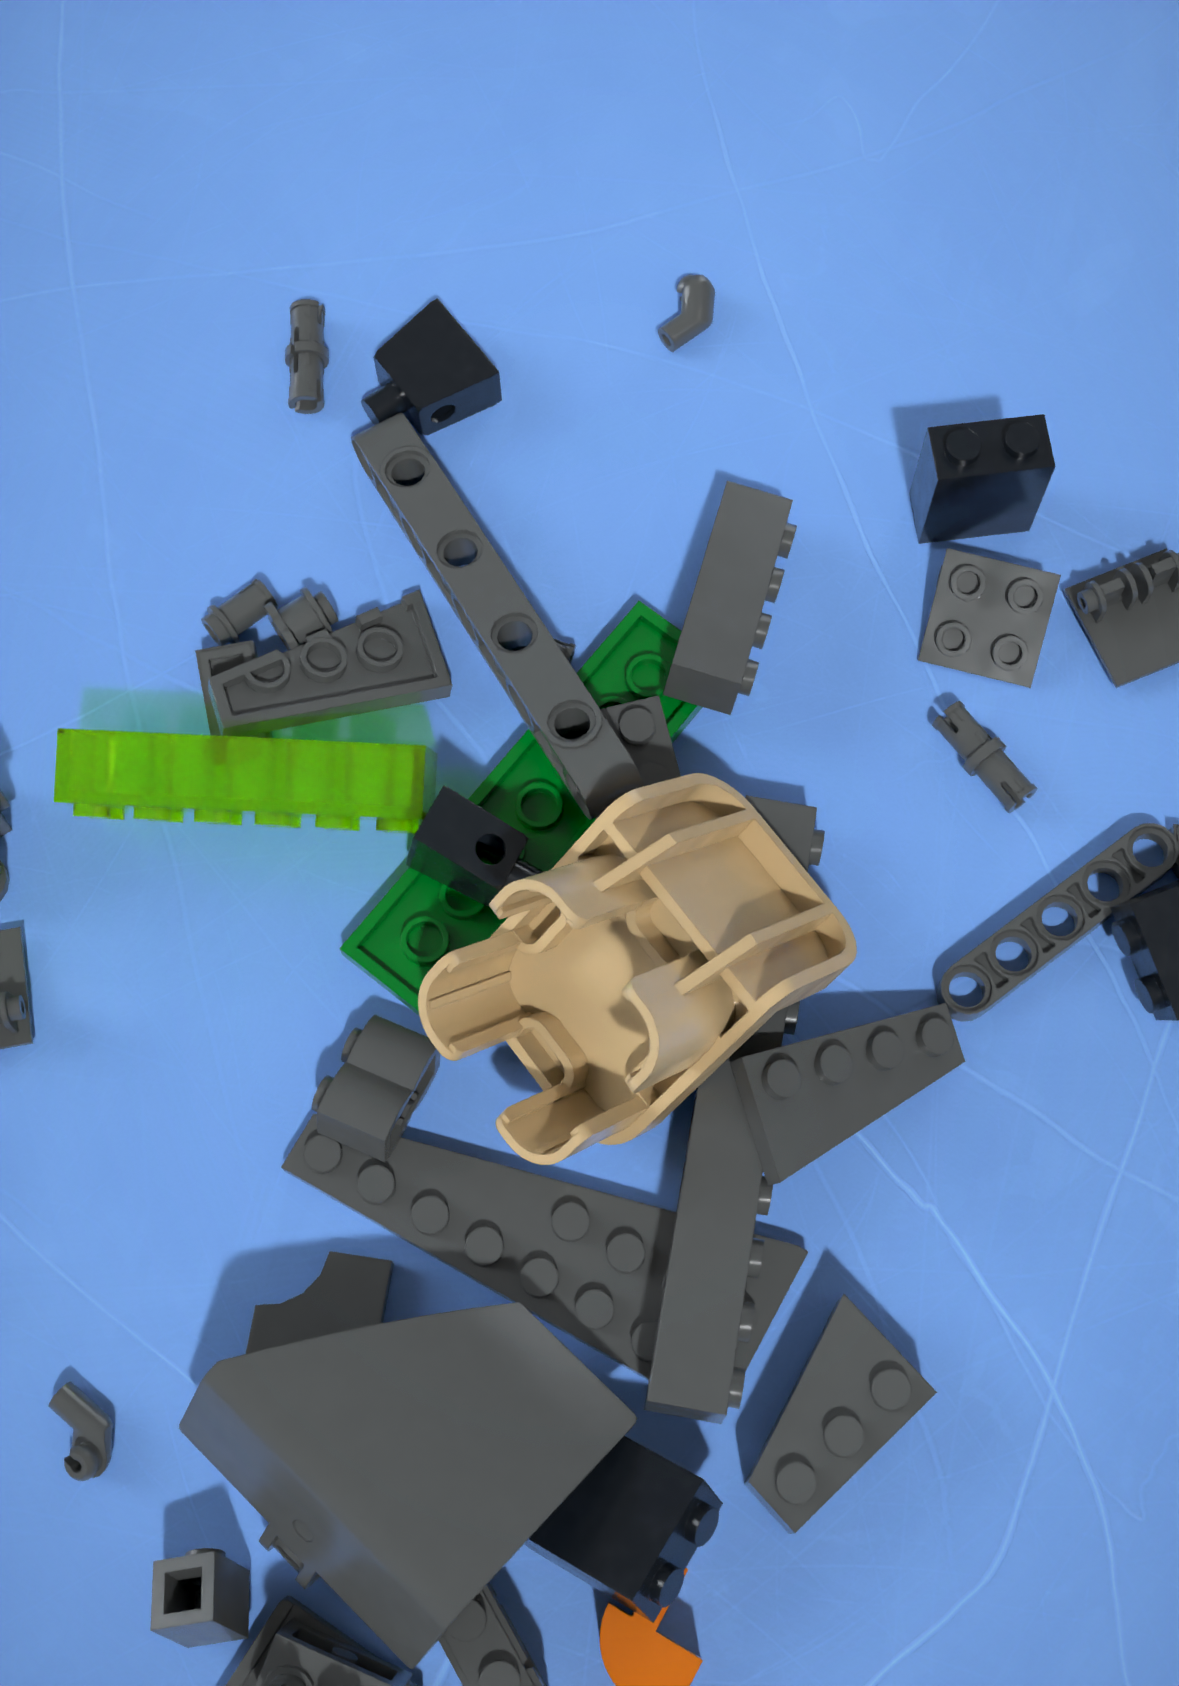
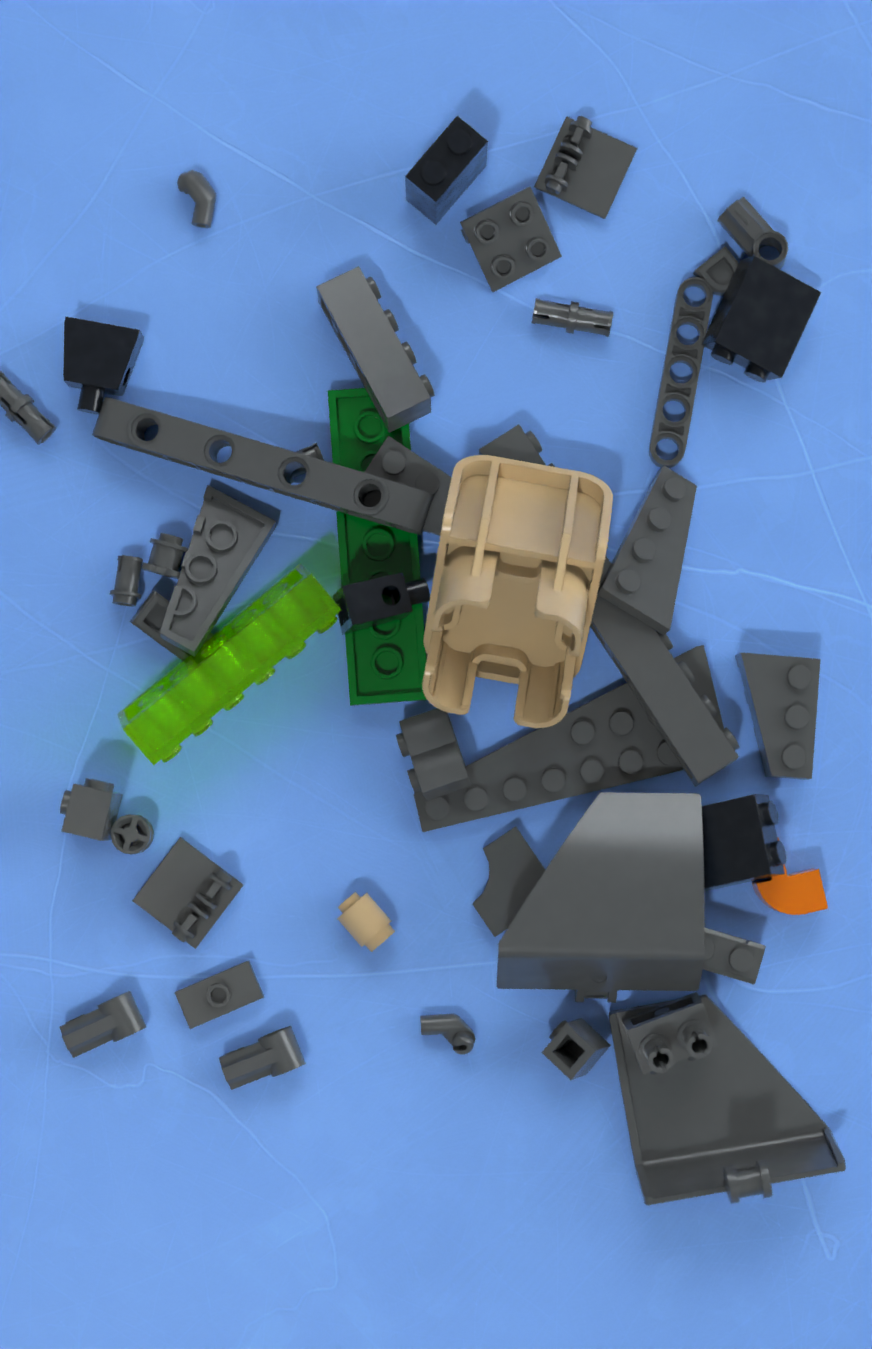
camera: 45 degrees left, 15 degrees up
none -> tan brick [337,892,395,952]

